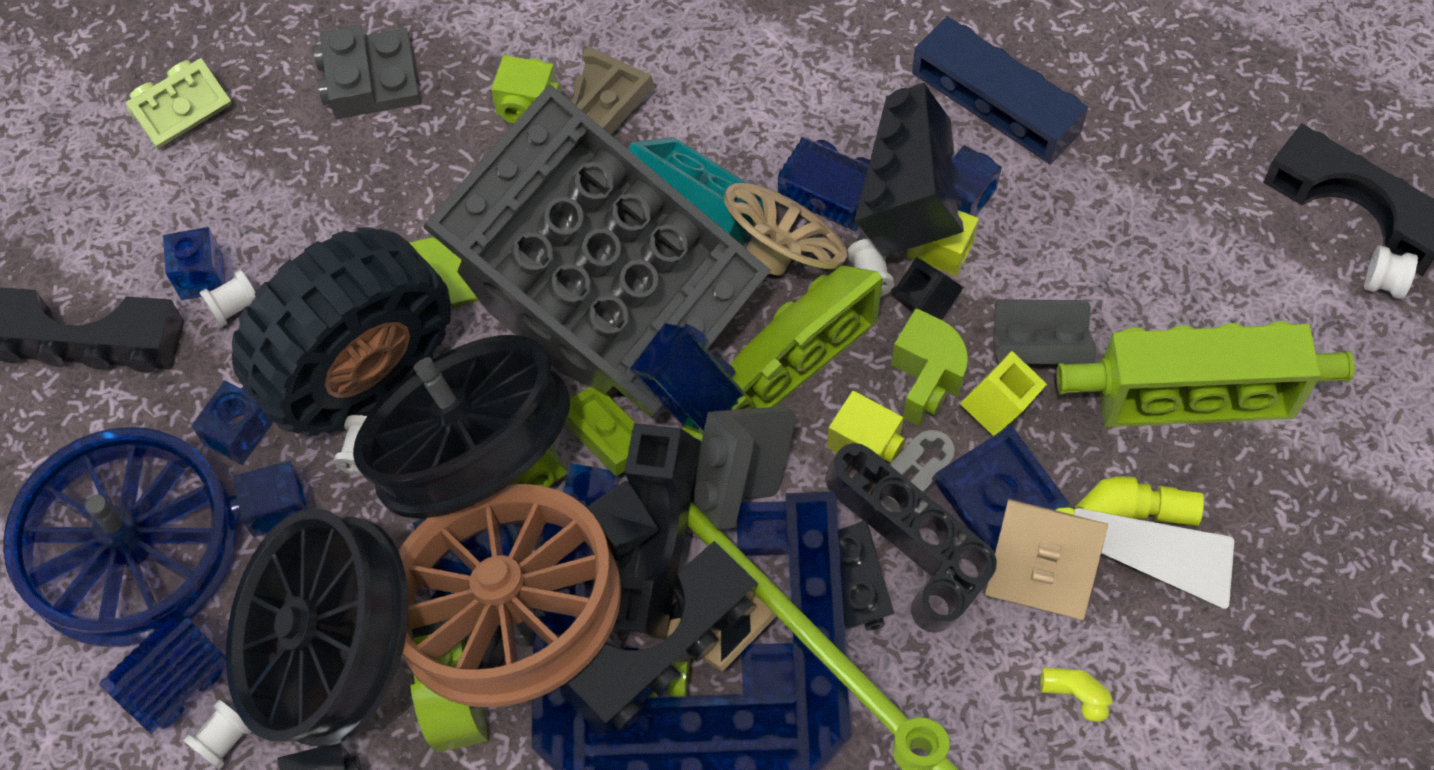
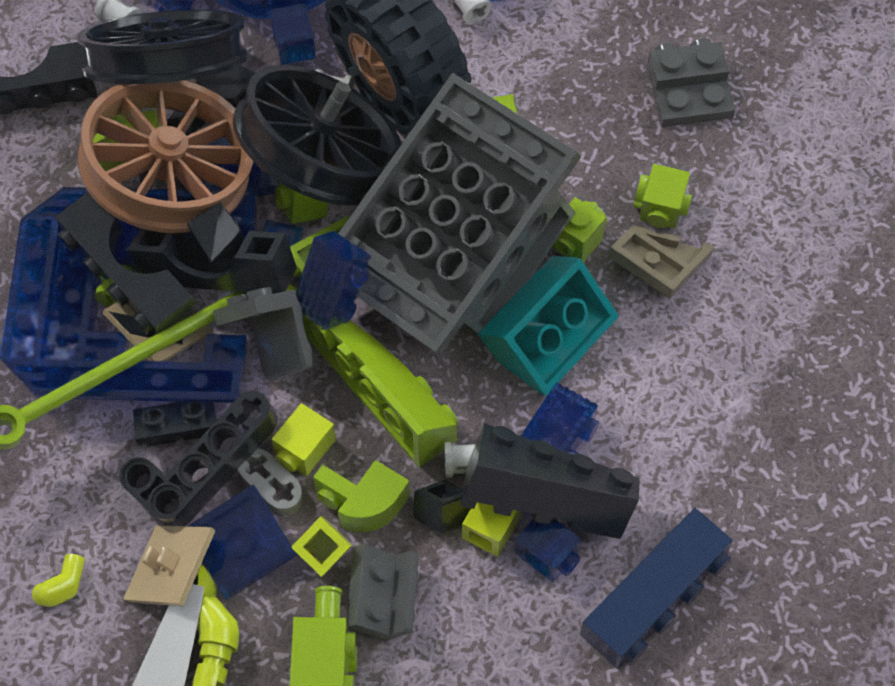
camera: 90 degrees right, 0 degrees up
tan wheel [723,183,847,275] -> none

